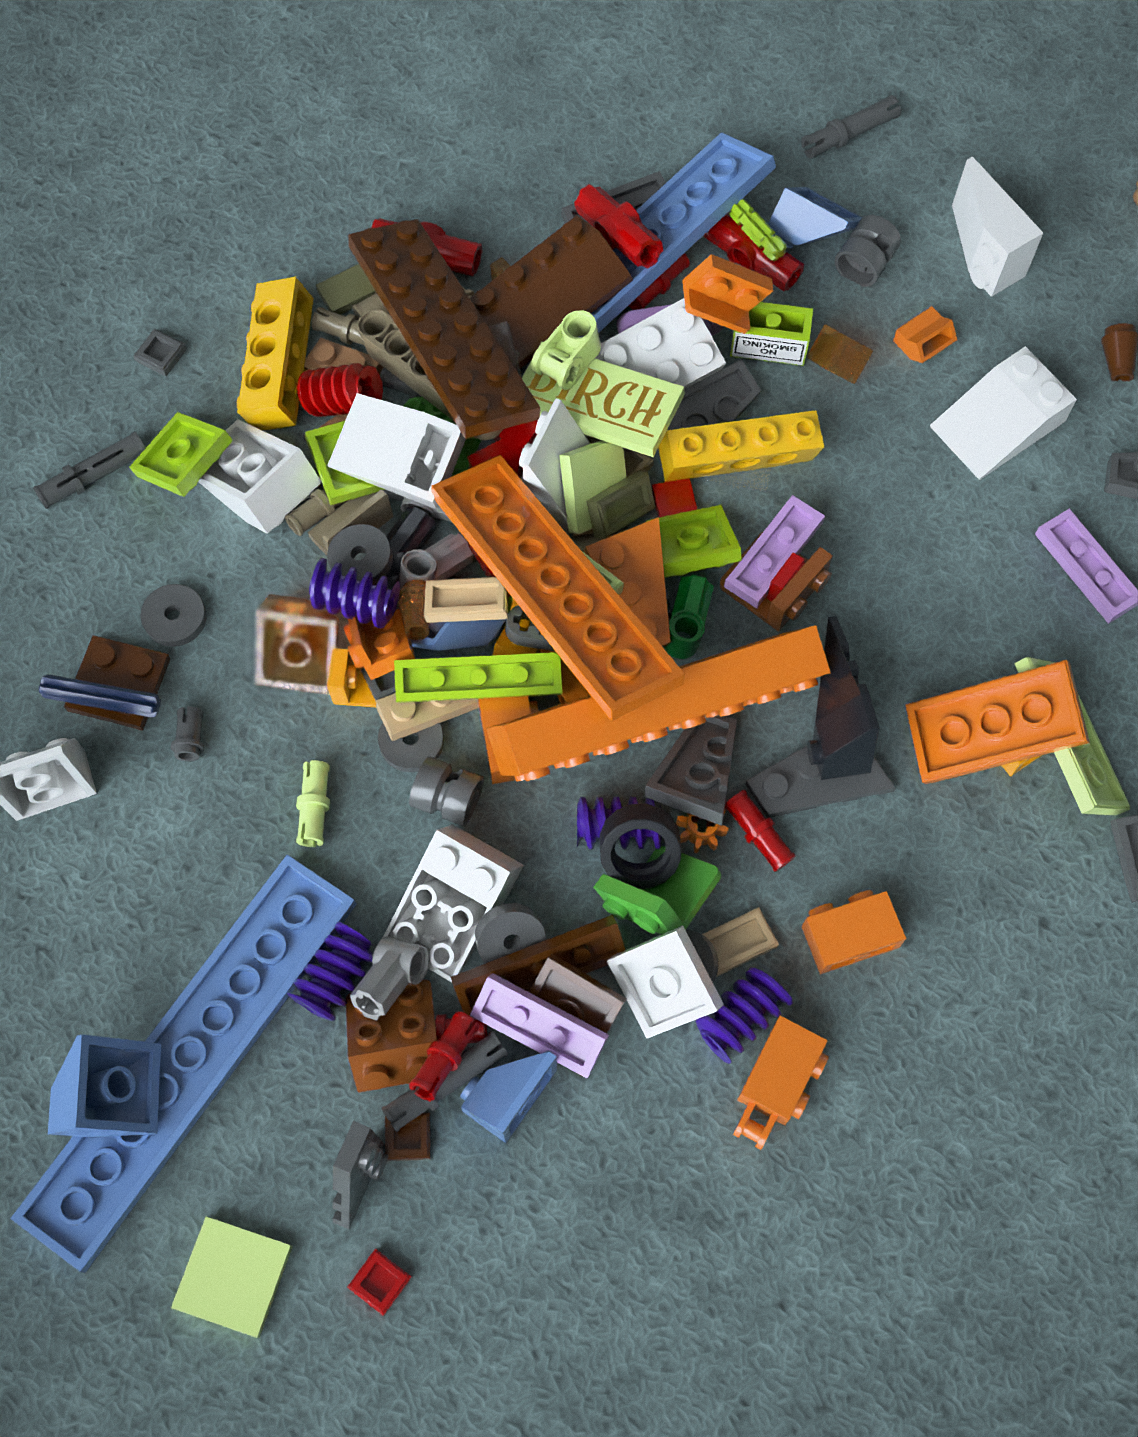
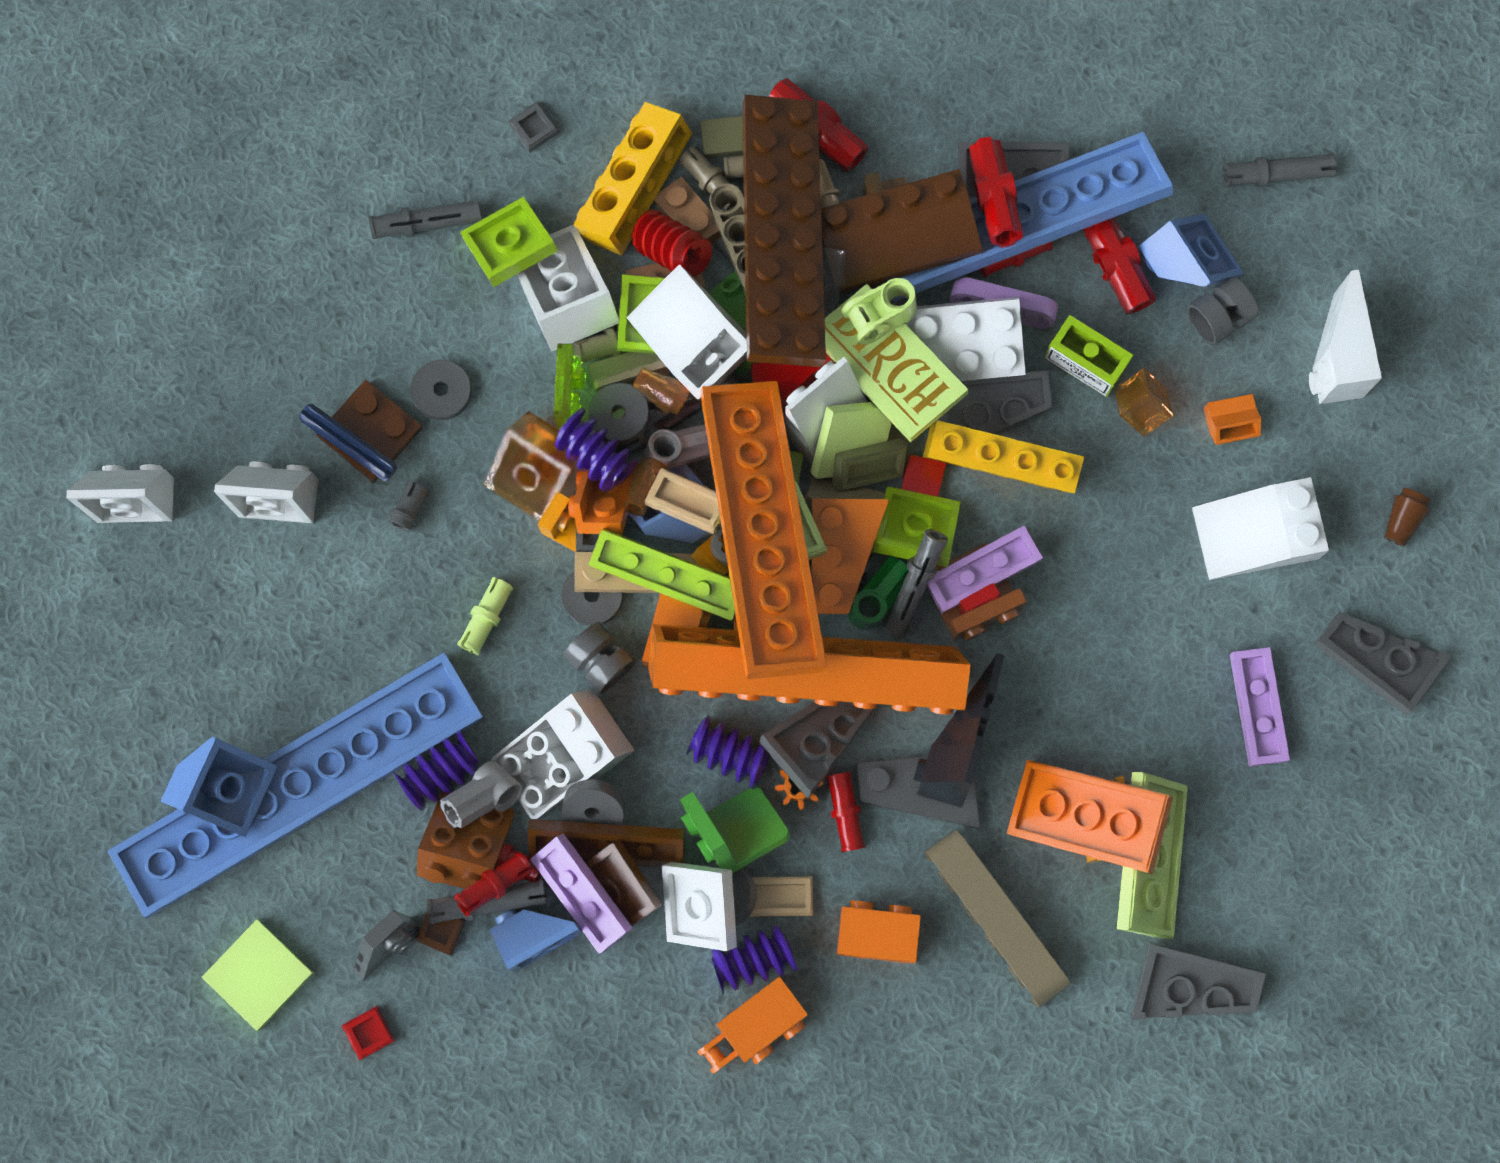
camera: 25 degrees right, 10 degrees up
black tyre [600,804,681,889] -> none
orange bracket [682,254,773,334] -> none
lime axle [730,199,787,261] -> none
none -> clear neon green plate [553,343,586,430]
none -> clear orange cone [632,367,690,415]
none -> dark grey pin [883,529,948,639]
none -> dark tan beam [924,830,1071,1008]

